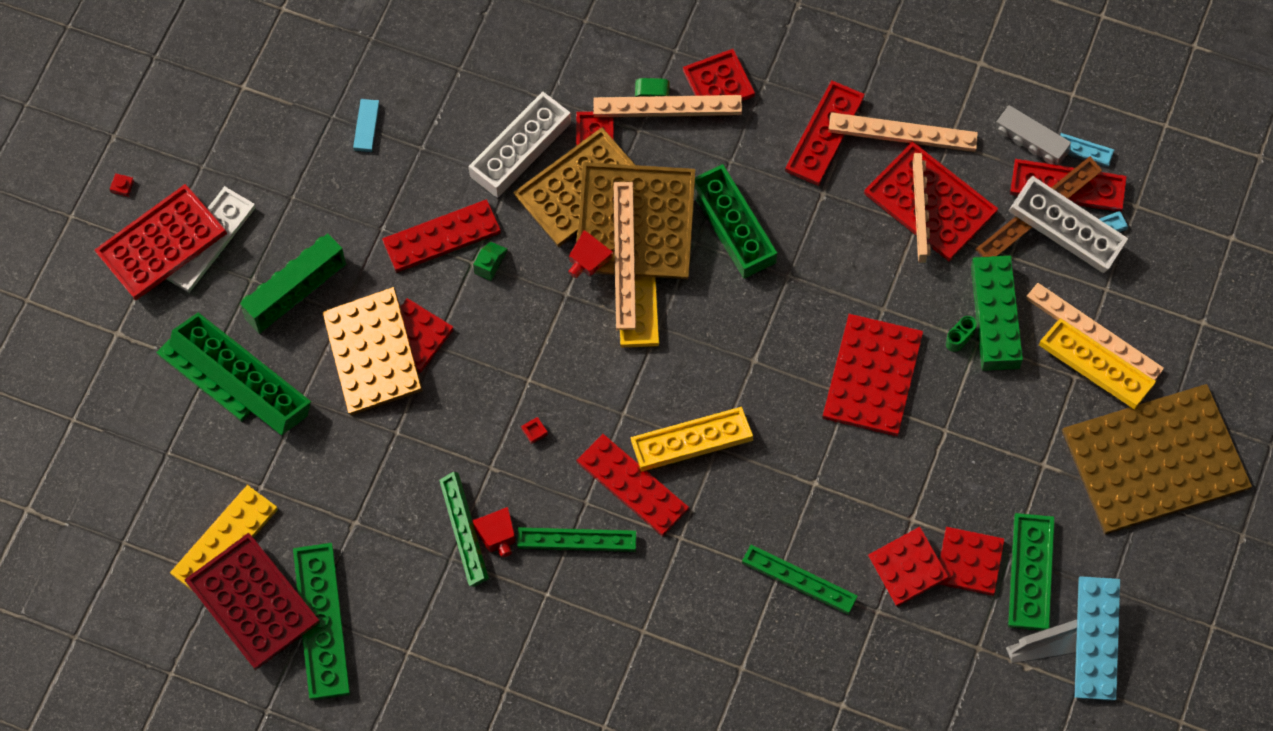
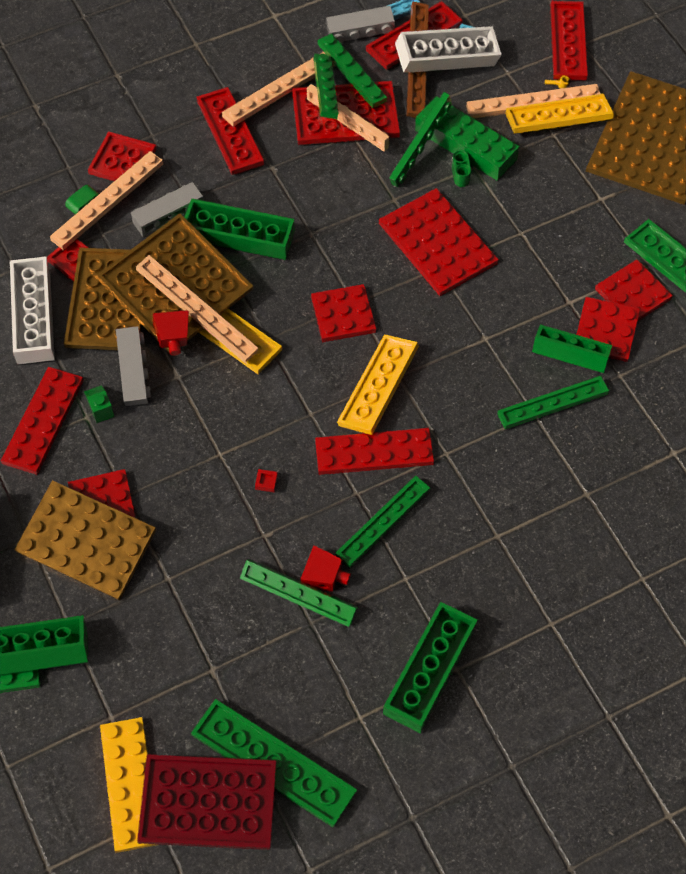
camera: 50 degrees left, 5 degrees down
none -> light grey brick [116,327,151,406]
none -> light grey brick [131,182,204,237]
none -> red plate [311,284,376,343]
none -> green plate [313,53,339,119]
none -> green plate [318,33,387,108]
none -> green brick [383,601,477,734]
none -> green plate [389,92,452,187]
none -> green brick [532,324,612,373]
none -> yellow hand [545,76,569,89]
none -> red plate [550,1,588,80]

